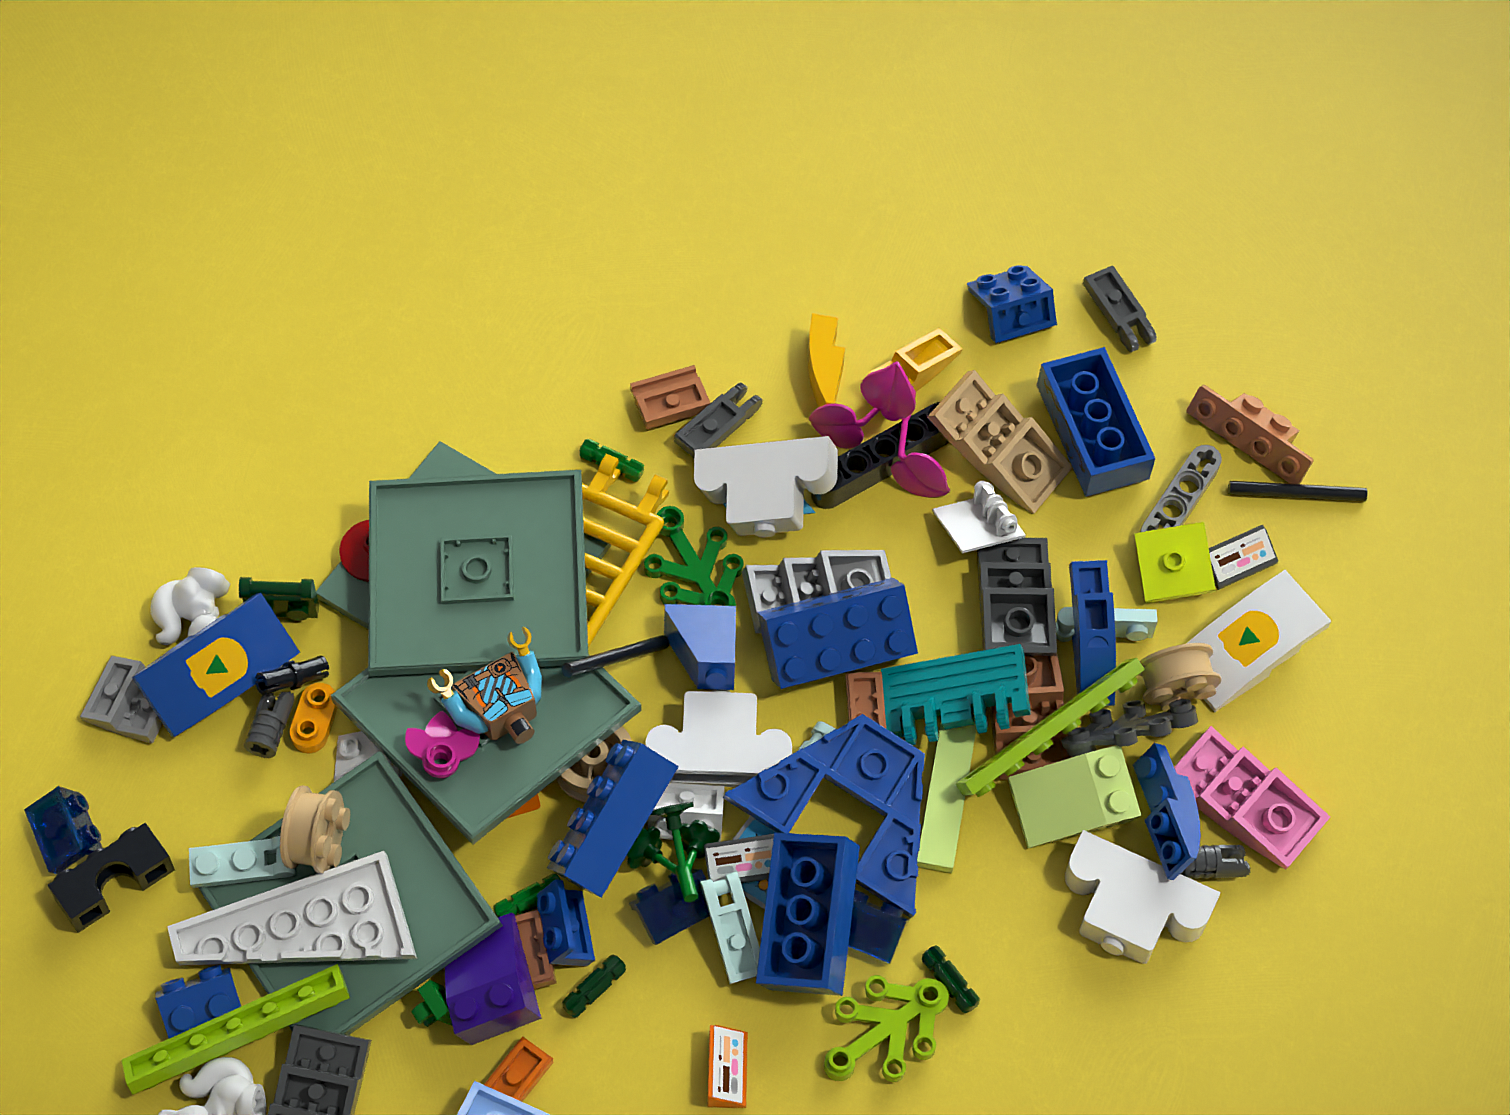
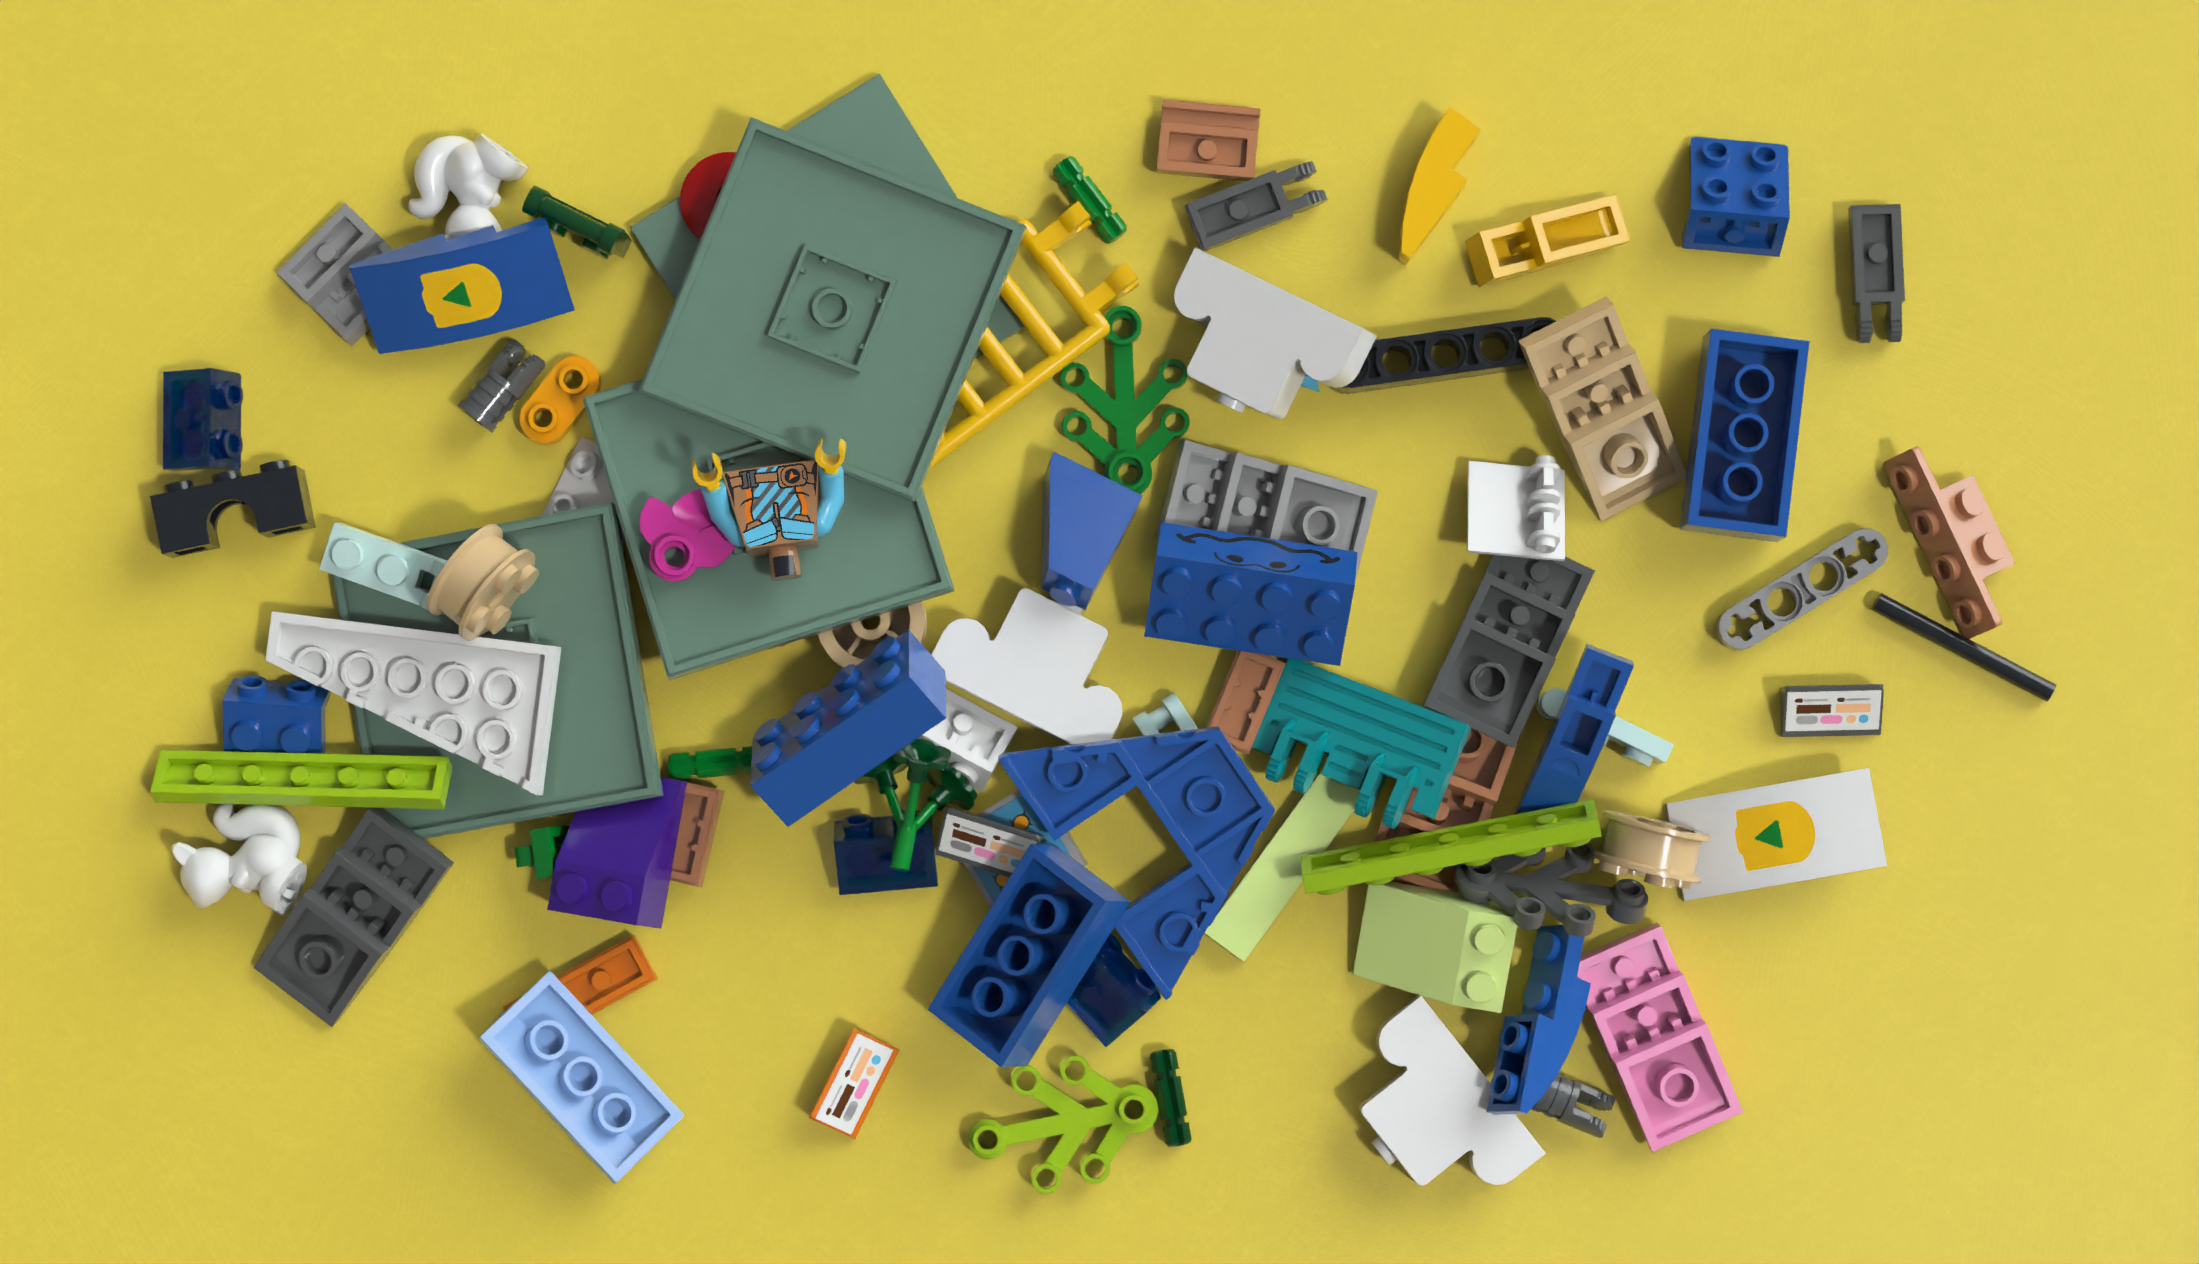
camera: 30 degrees right, 25 degrees up
black pin [255,655,329,695] -> none
blue bracket [537,880,595,966] -> none
black bar [562,635,669,677] -> none
dark green axle [562,954,626,1018] -> none
light aqua plate [700,871,760,984] -> none
dark pink plant [809,361,950,497] -> none
neon yellow plate [1134,522,1216,603] -> none

